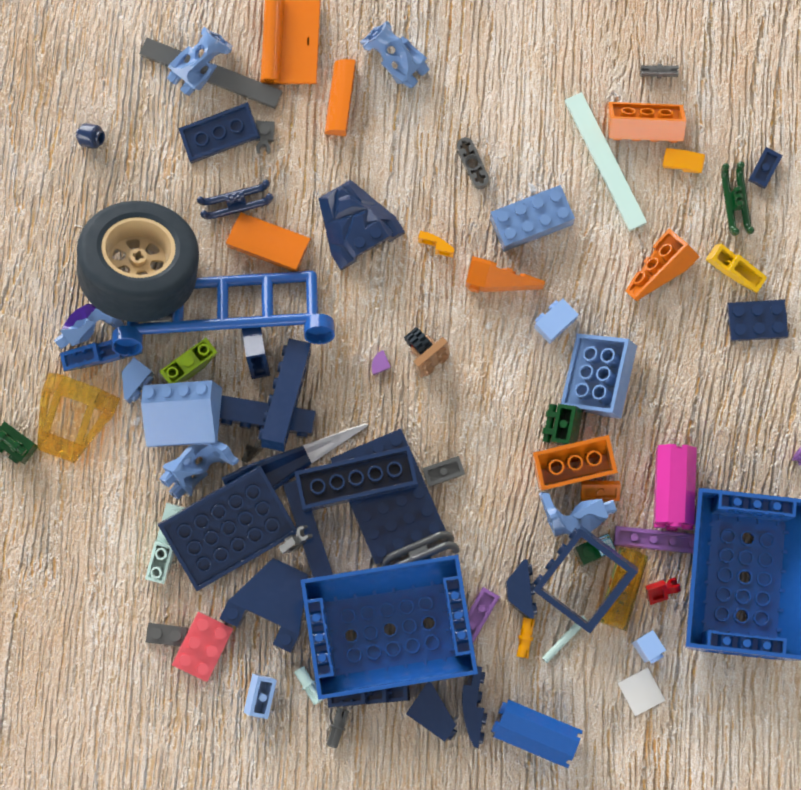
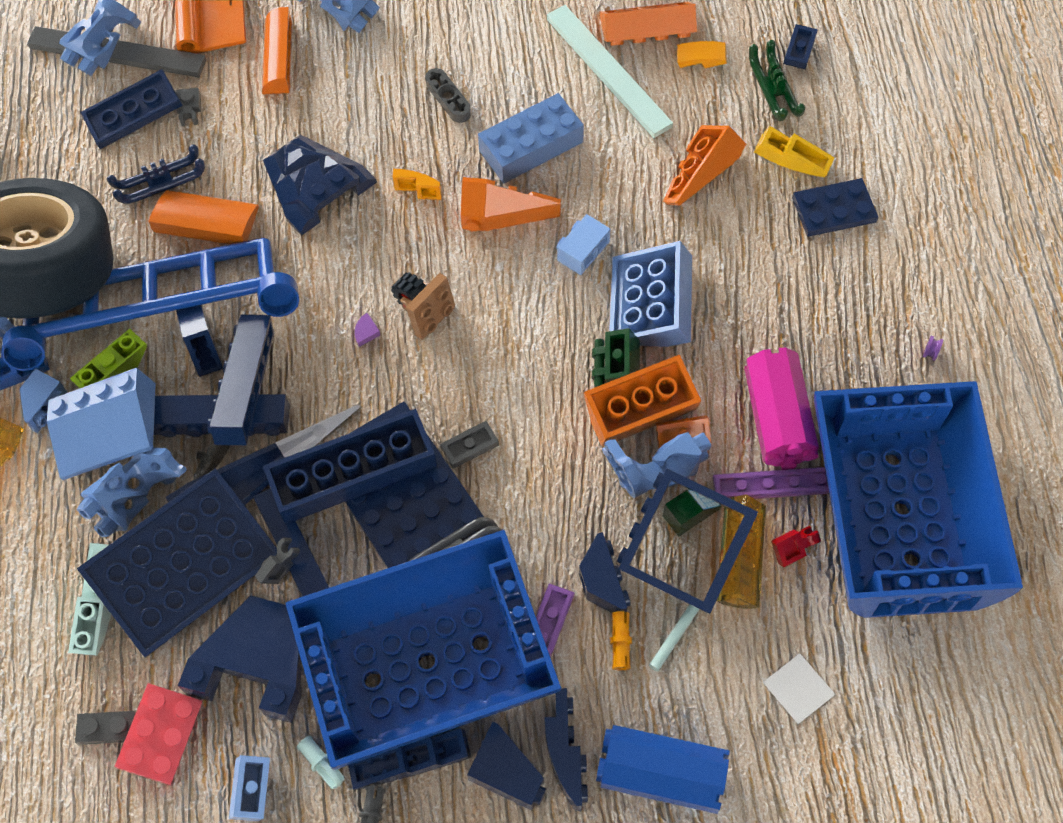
camera: 10 degrees left, 15 degrees down
light blue brick [632,630,666,664] -> none

